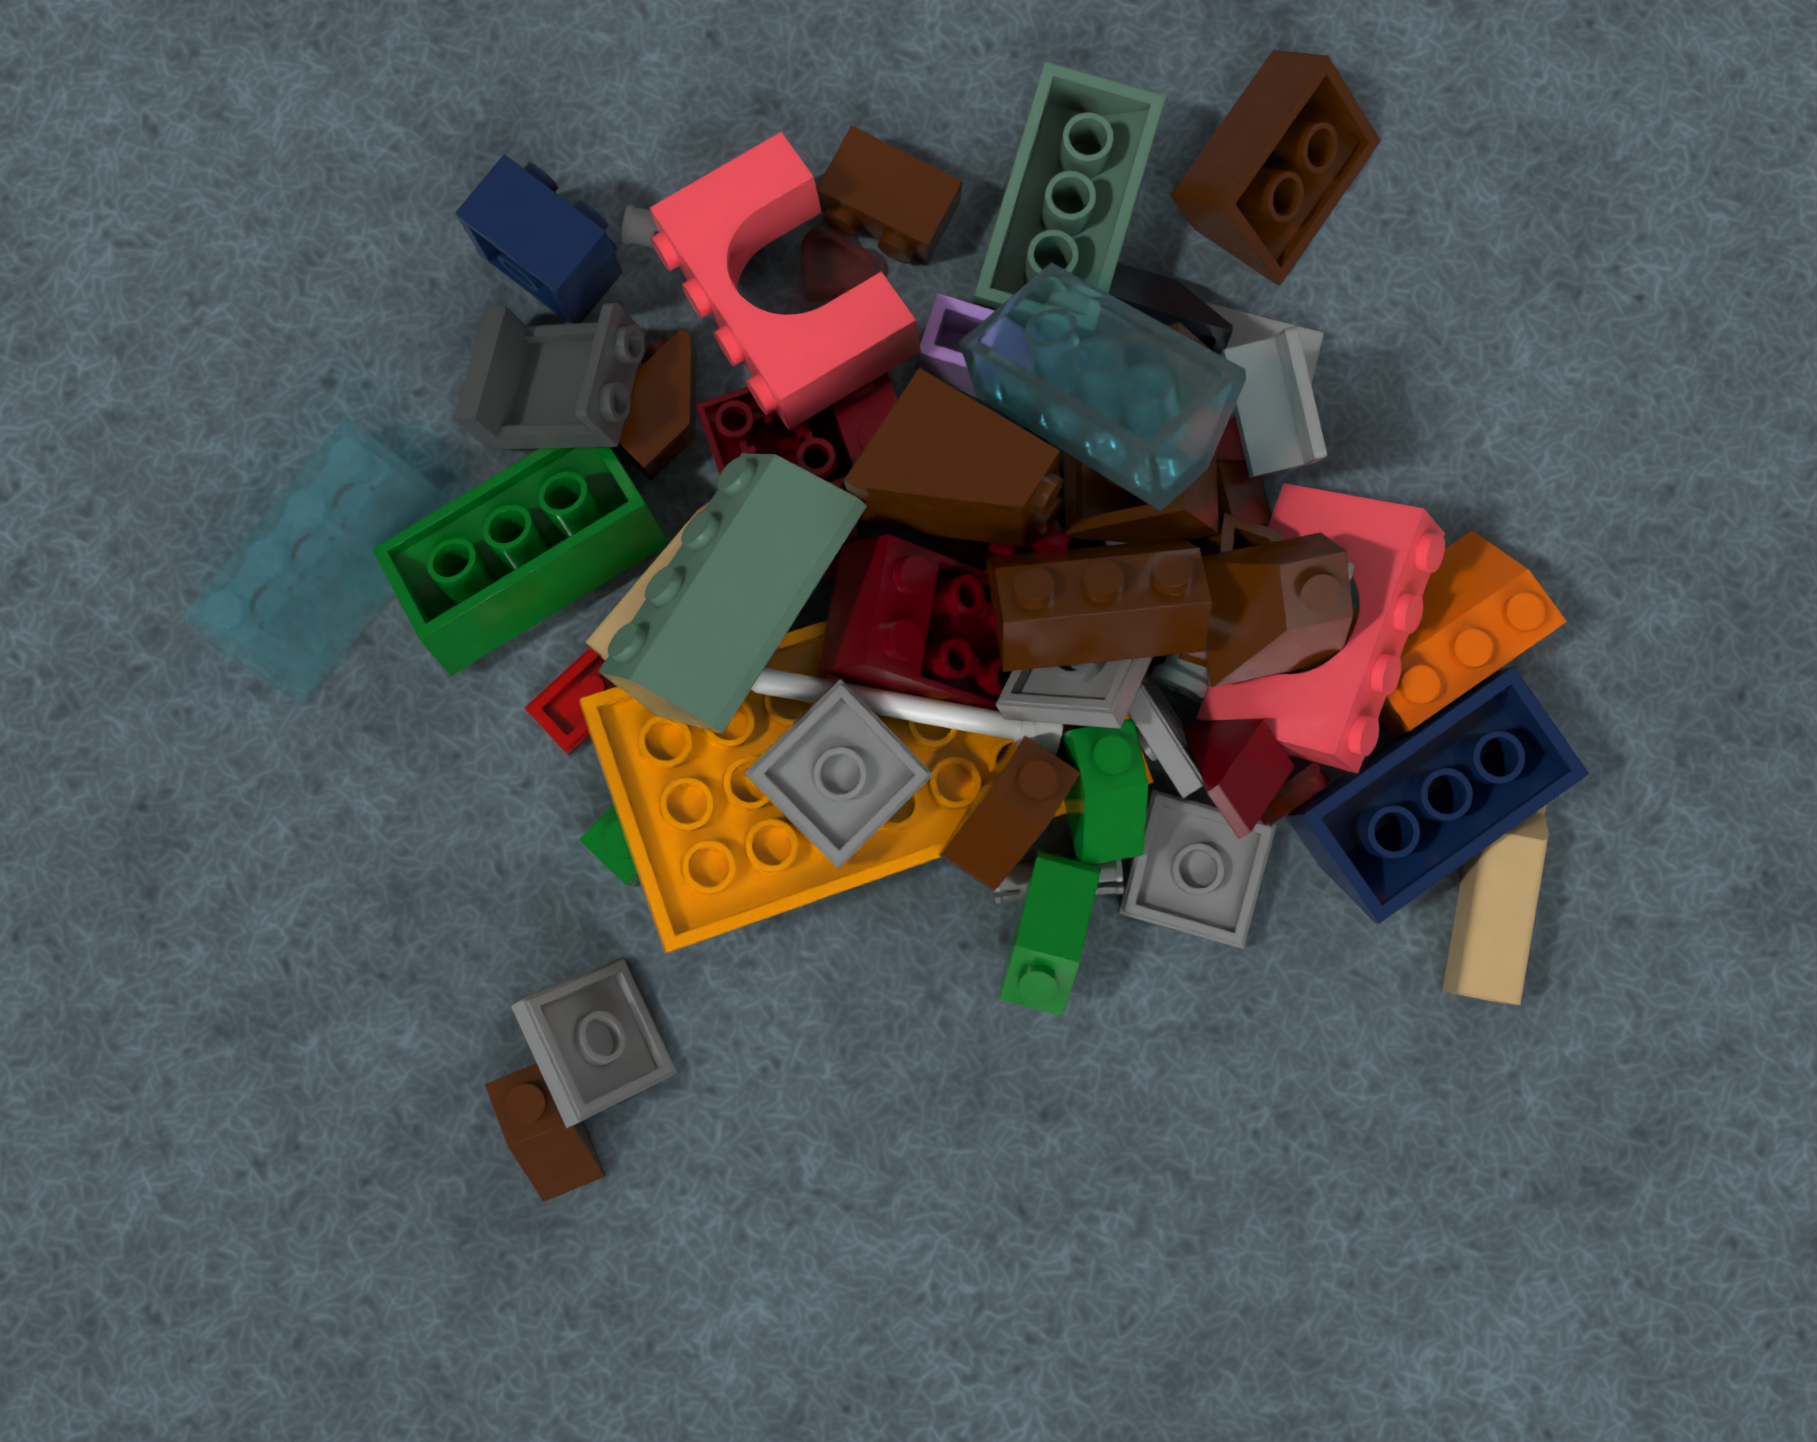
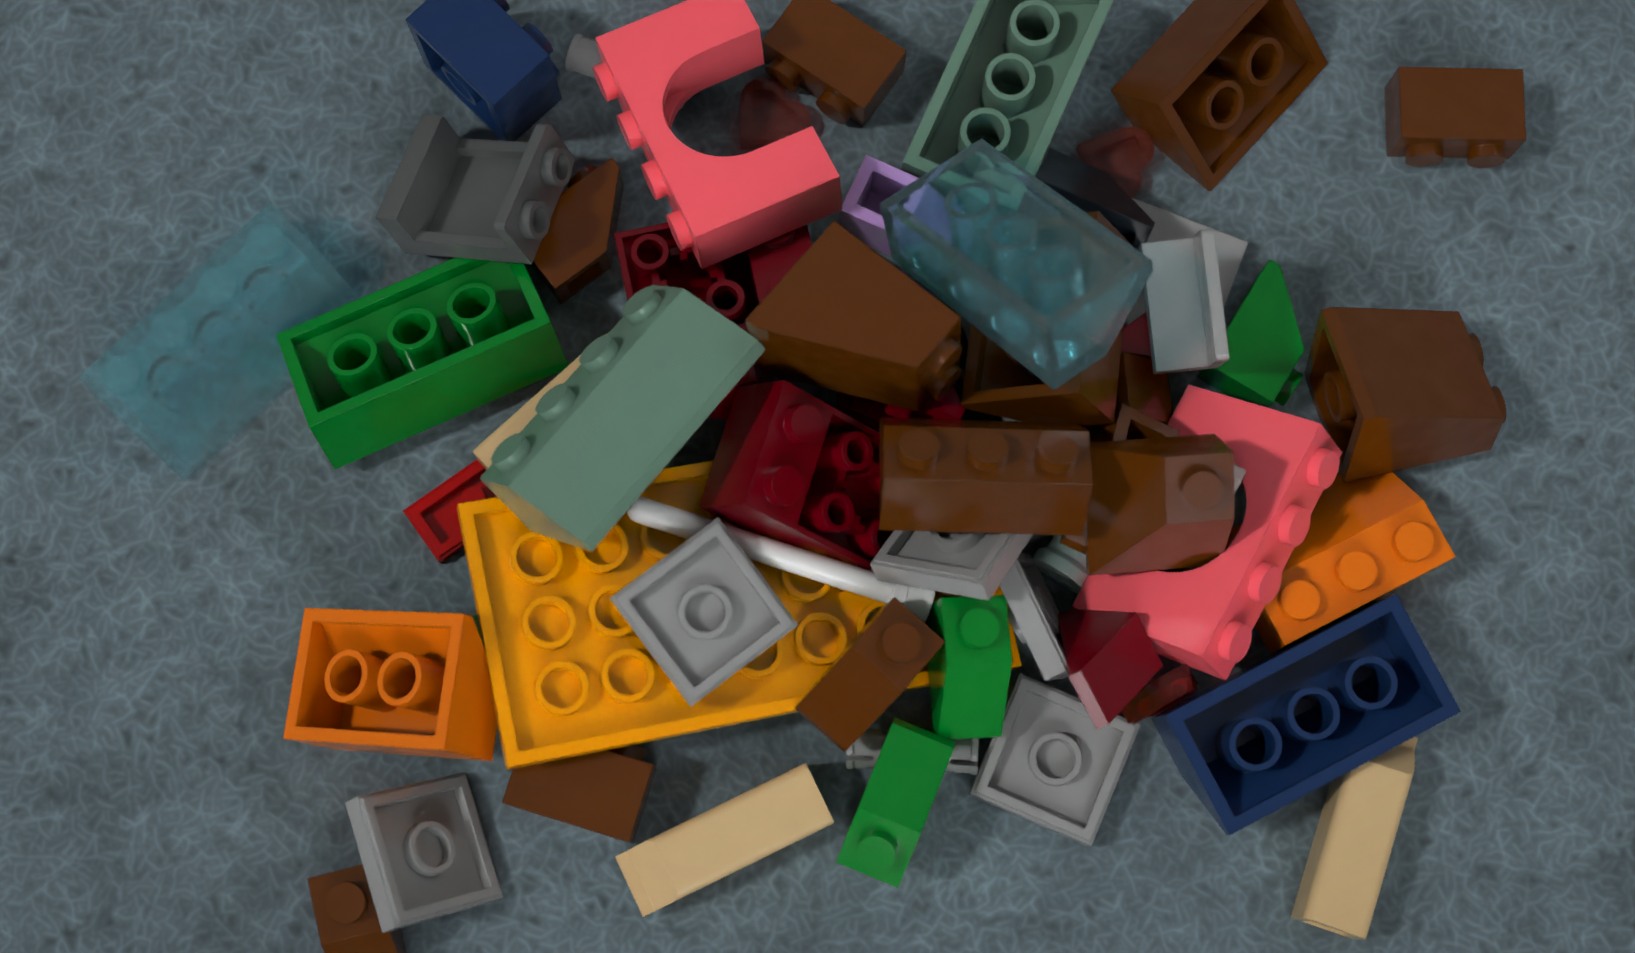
camera: 10 degrees right, 5 degrees down
none -> orange slope [283,608,498,761]
none -> reddish brown brick [502,745,657,844]
none -> tan piece [615,763,834,917]
none -> clear red tile [1076,126,1154,198]
none -> green slope [1197,259,1304,408]
none -> reddish brown slope [1304,307,1506,483]
none -> reddish brown brick [1384,67,1526,168]

